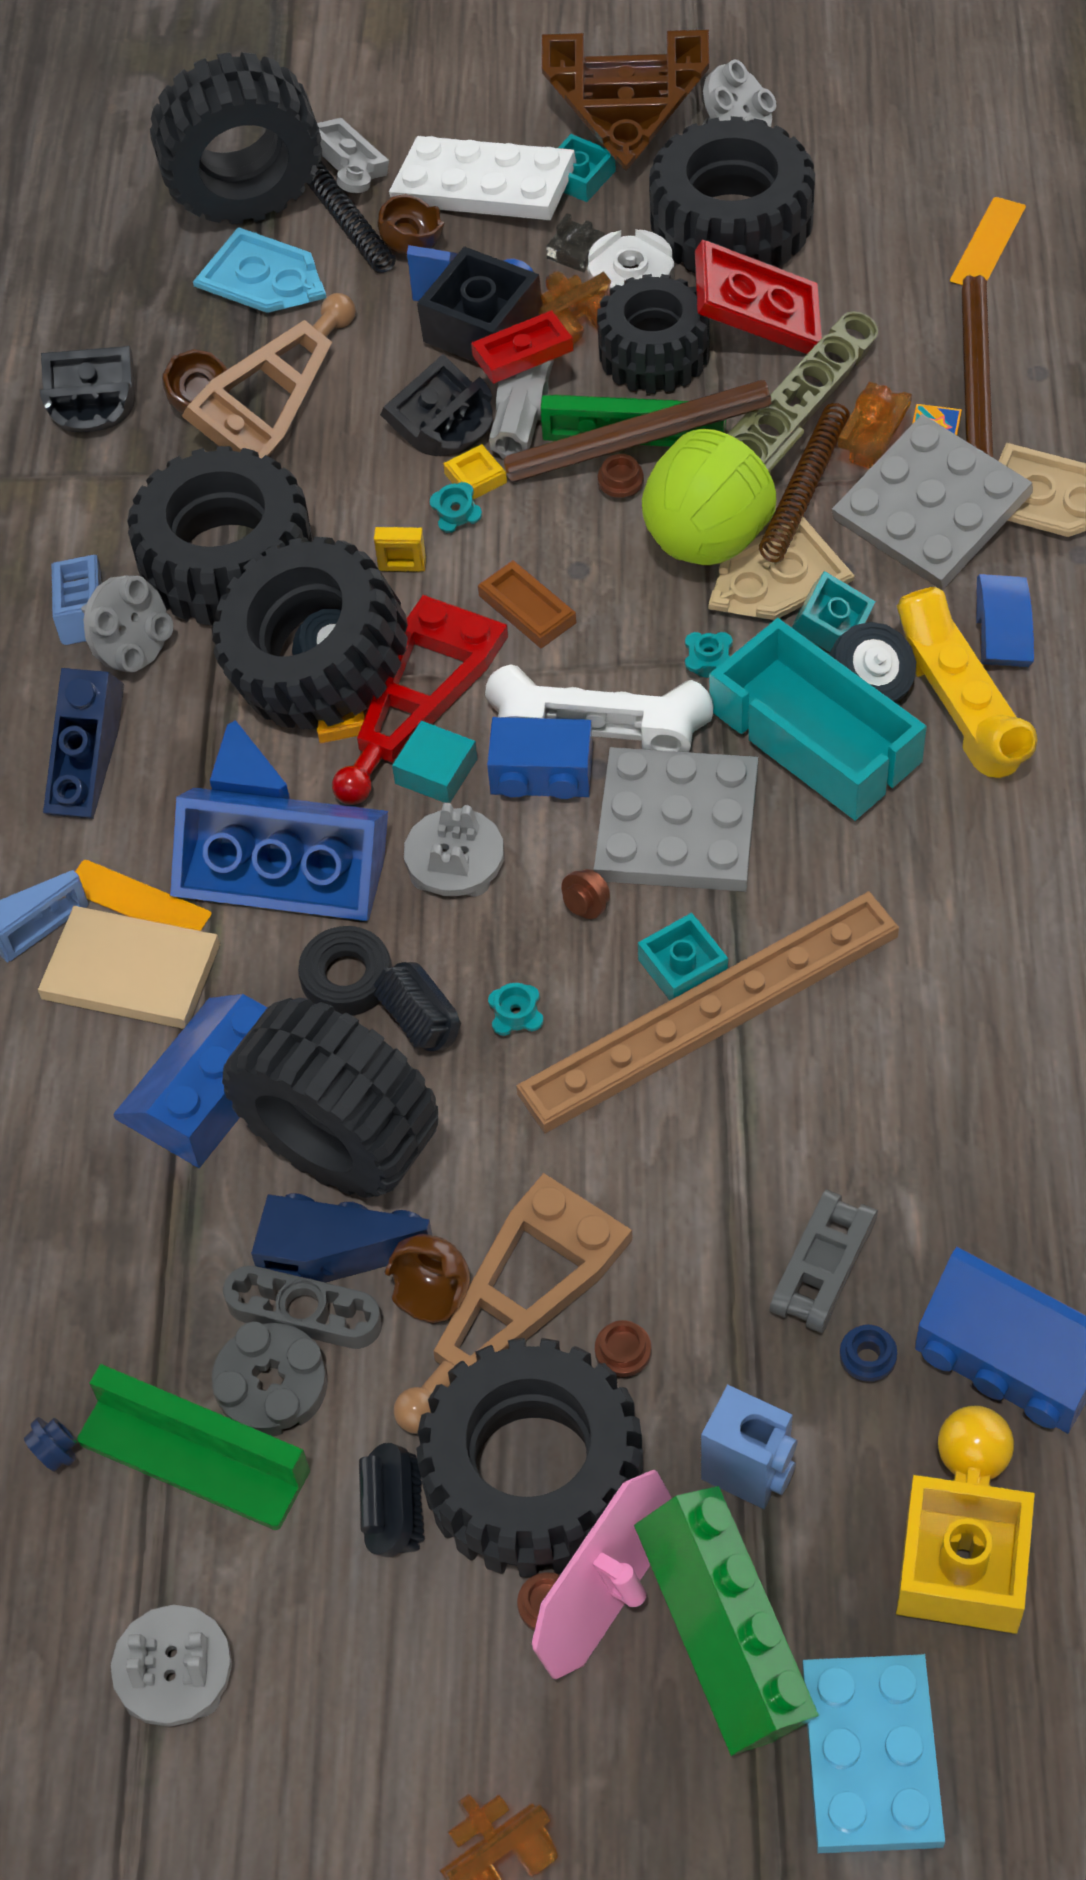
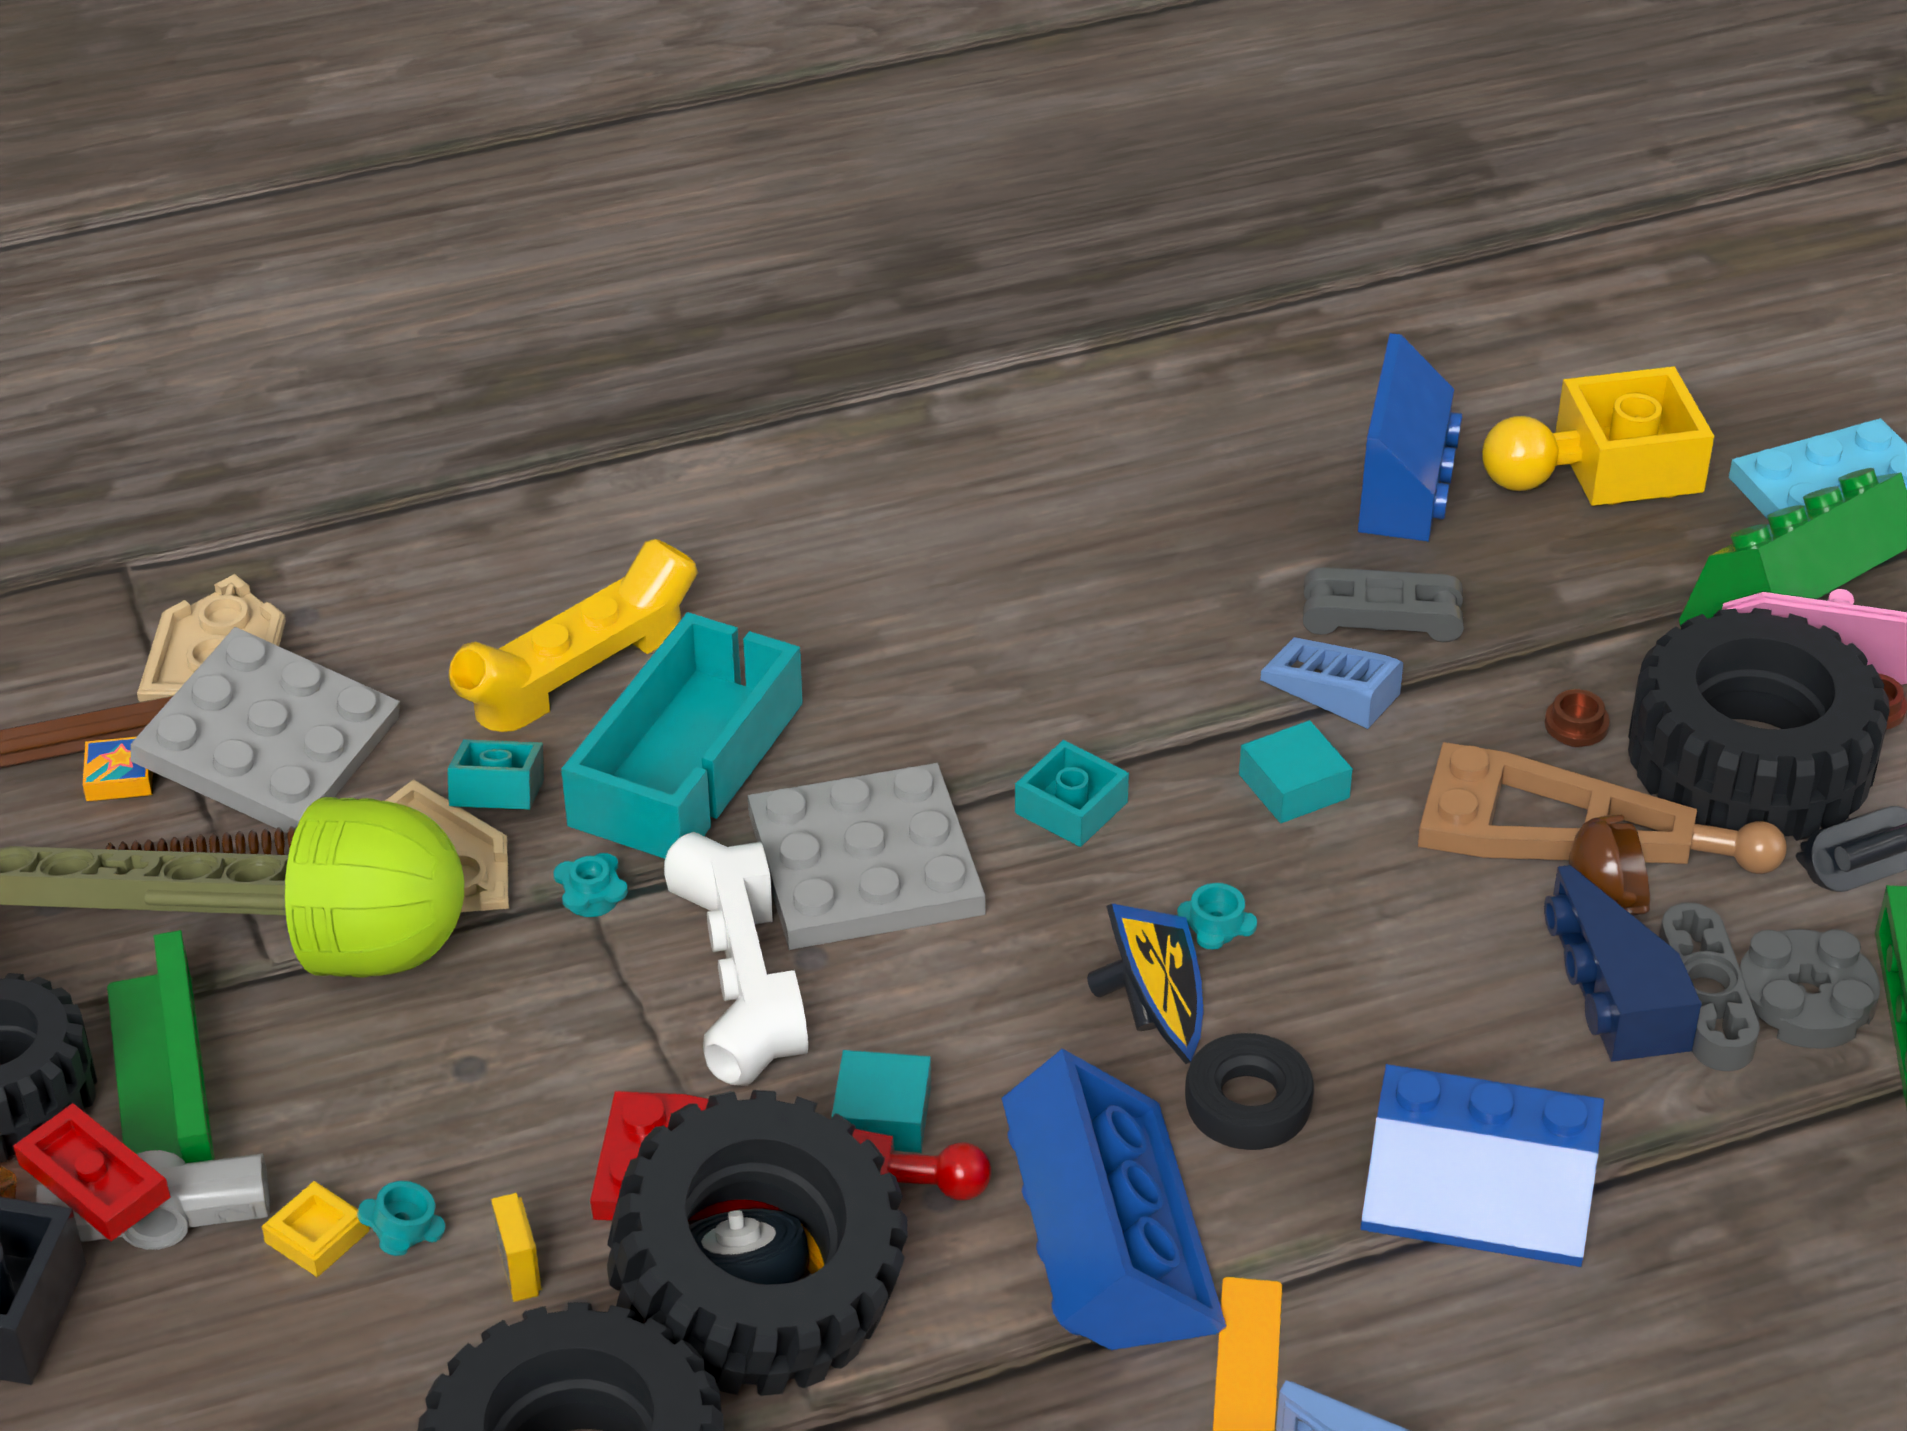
camera: 115 degrees left, 15 degrees down
tan tile [38,906,220,1029] -> none
blue slope [210,720,290,799] -> none
black tyre [222,997,439,1198] -> none
black piece [374,962,461,1051] -> none
black slope [380,354,493,456] -> none
light grey plate [404,803,504,897] -> none
dark orange tile [478,560,577,649] -> none
blue brick [487,717,593,799] -> none
reddish brown axle [504,379,772,482] -> none
medium nougat tile [516,891,899,1134] -> none
copper plate [561,869,610,919] -> none
copper plate [598,454,644,498] -> none
medium blue brick [701,1384,798,1509] -> none
black wheel [829,622,916,703] -> none
clear orange hips [838,381,912,468] -> none
dark blue plate [840,1324,897,1382] -> none
blue slope [976,574,1034,667] -> none
none -> shield [1087,904,1203,1064]
none -> teal piece [1239,720,1353,824]
none -> medium blue slope [1260,637,1403,729]

